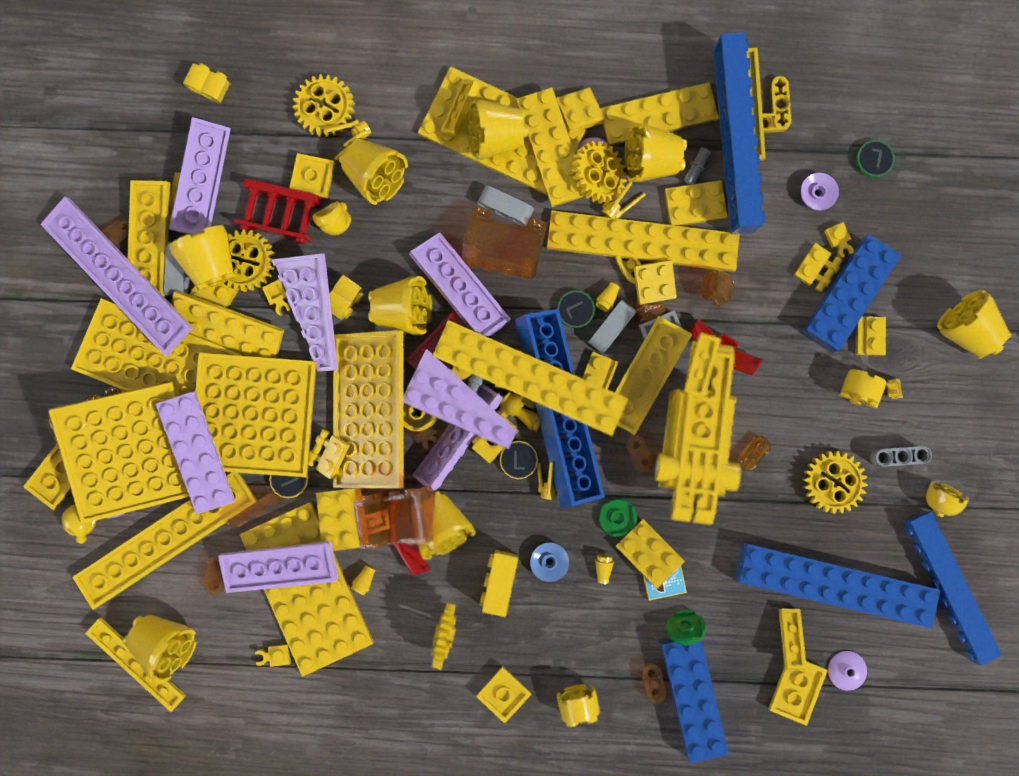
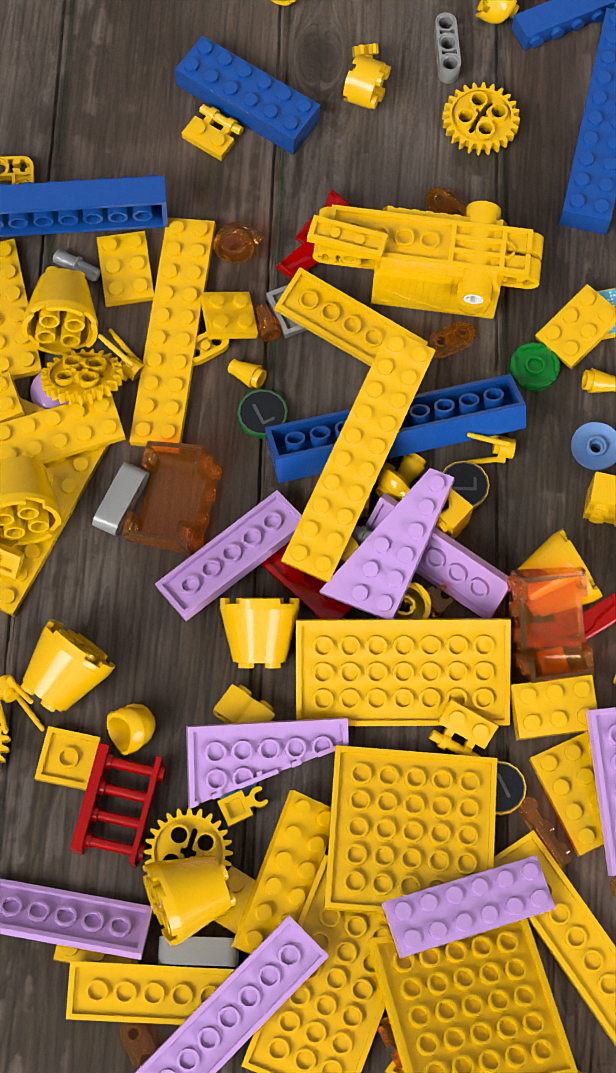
camera: 95 degrees left, 15 degrees down
yellow plate [582,352,618,390] -> none
light grey beam [588,300,637,354] -> none
lavender dish [800,173,839,211] -> none
yellow plate [824,222,854,258] -> none
yellow plate [855,317,886,356] -> none
black tile [856,140,895,178] -> none

